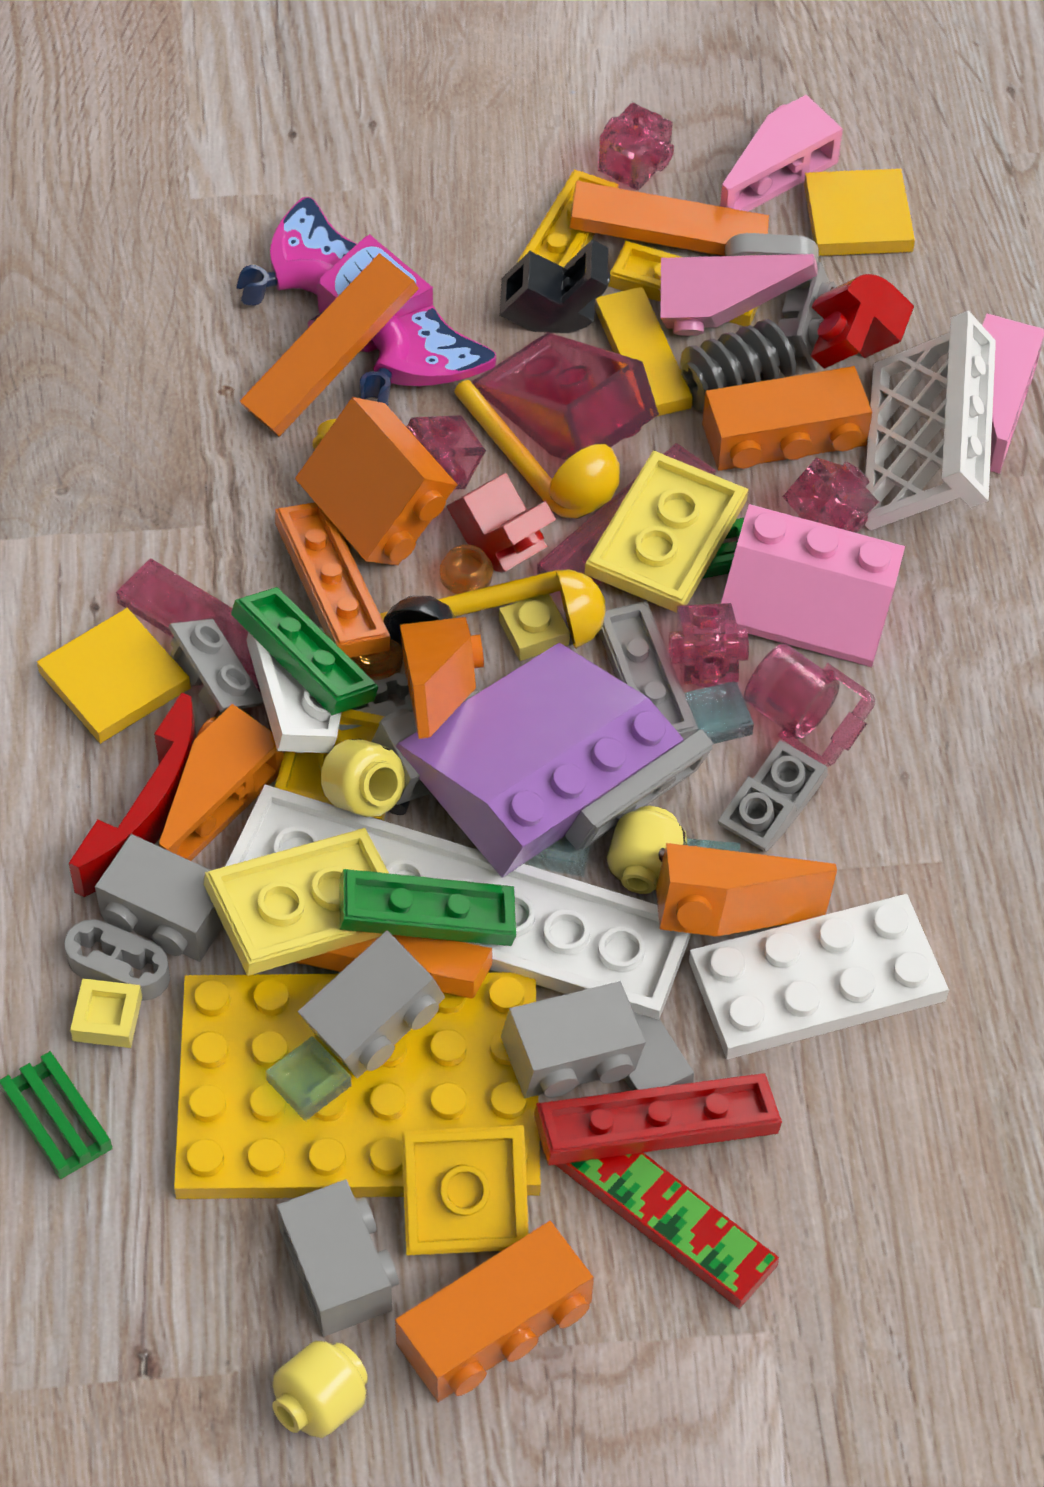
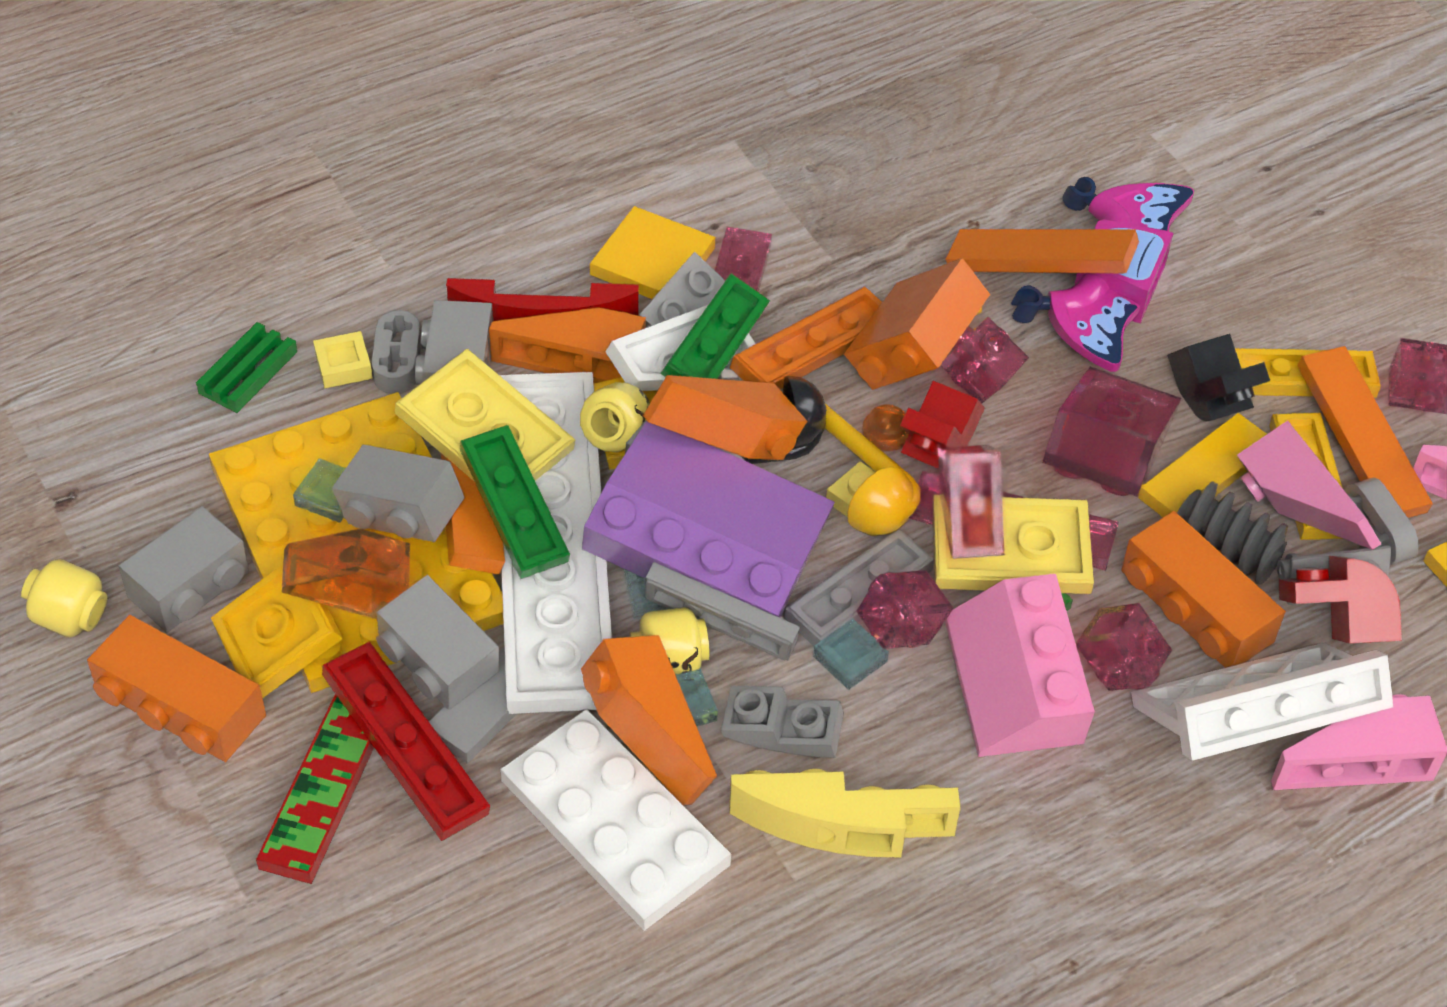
camera: 65 degrees right, 5 degrees down
yellow piece [454,380,620,518] -> none
clear pink piece [743,644,875,767] -> none
none -> clear orange slope [281,528,410,619]
none -> light yellow slope [729,769,960,858]
none -> clear pink slope [938,445,1005,559]

